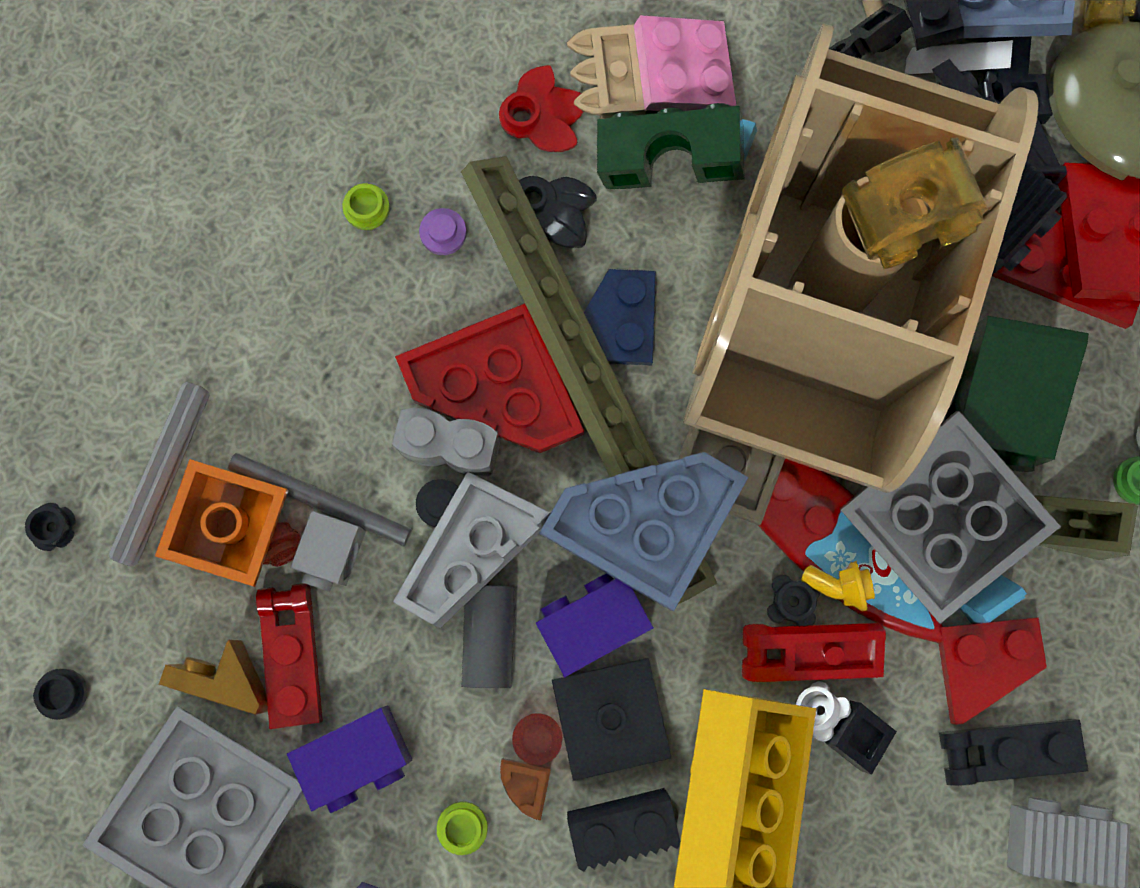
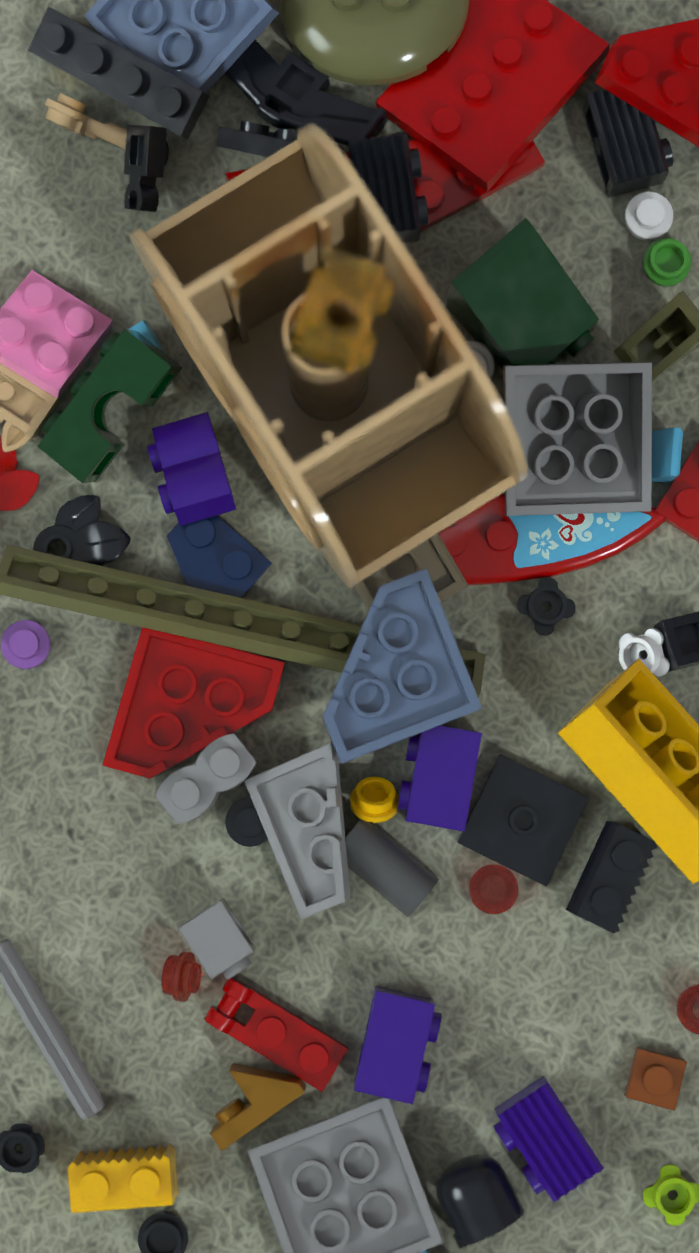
camera: 50 degrees left, 5 degrees up
orange slope [155,459,288,587] -> none
flat silver bar [228,453,412,547] -> none
lime plate [437,801,488,855] -> none
dark orange tile [500,758,551,821] -> none
red plate [742,623,886,682] -> none
yellow plate [801,561,875,611] -> none
white sticker [905,40,1013,74] -> none
none -> yellow brick [68,1144,178,1213]
none -> dark purple brick [147,412,237,526]
none -> yellow plate [350,776,399,823]

